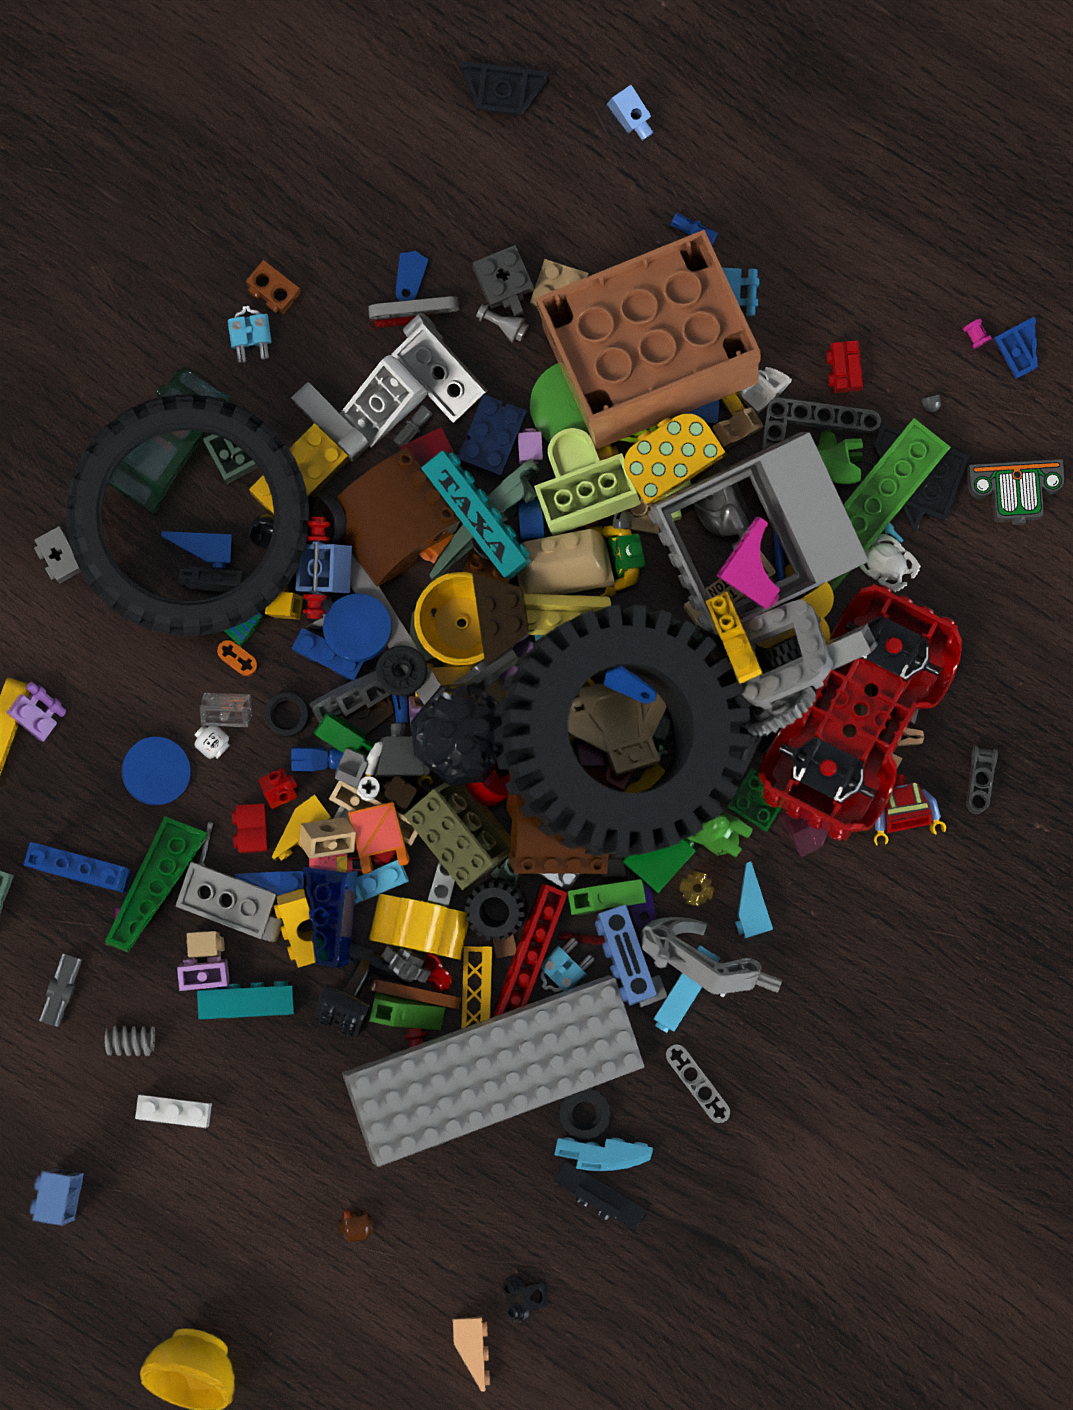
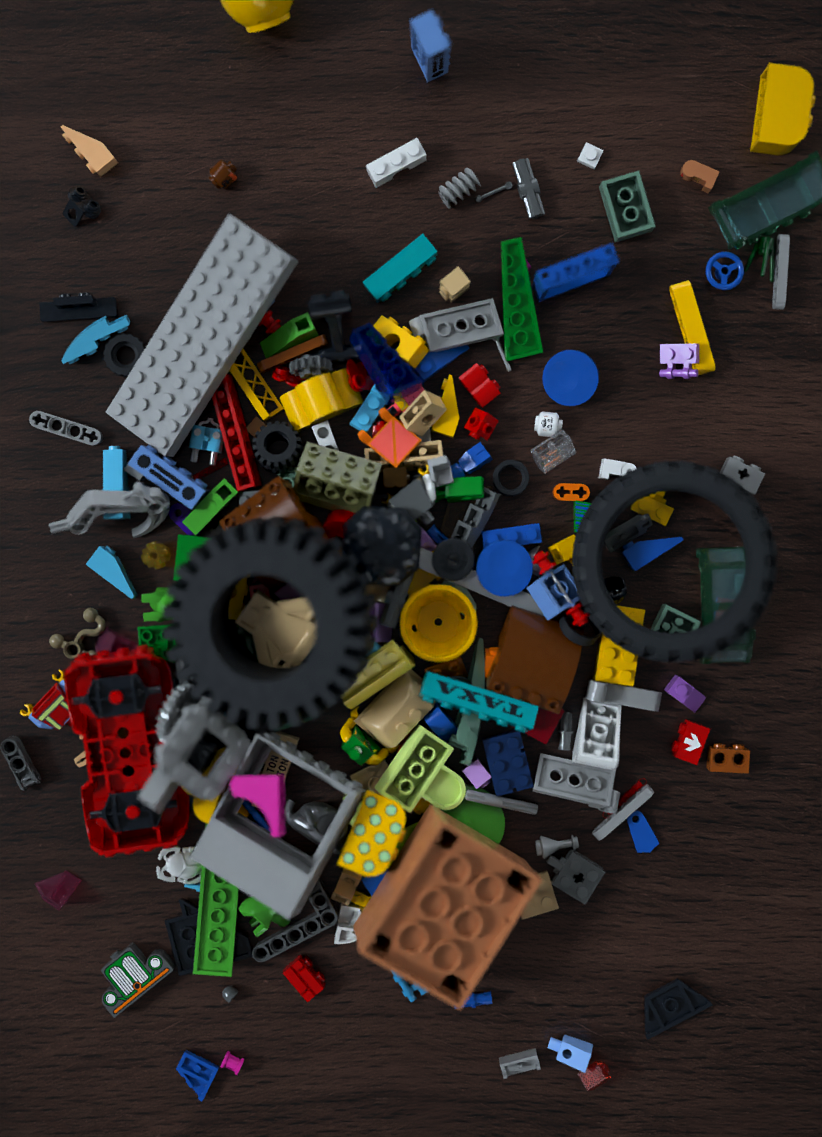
camera: 145 degrees right, 5 degrees up
lavender brick [177,955,230,991] -> none
medium azure piece [228,306,272,363] -> none
white bush [357,776,380,801] -> none
dark brown wing [472,574,530,665] -> none
blue piece [604,665,657,703] -> none
dark grey hinge [613,512,632,529] -> none
yellow slope [706,592,762,683] -> none
none -> clear pink slope [34,870,81,911]
none -> dark tan piece [49,607,106,659]
none -> red plate [346,359,377,392]
none -> light grey axle [465,789,538,815]
none -> dark grey hinge [475,181,513,203]
none -> light grey hinge [499,1048,541,1079]
none -> clear red brick [577,1061,611,1091]
none -> white leg [598,458,636,480]
none -> yellow hinge [630,491,674,526]
none -> medium lavender slope [664,675,706,713]
none -> red brick [671,719,710,765]

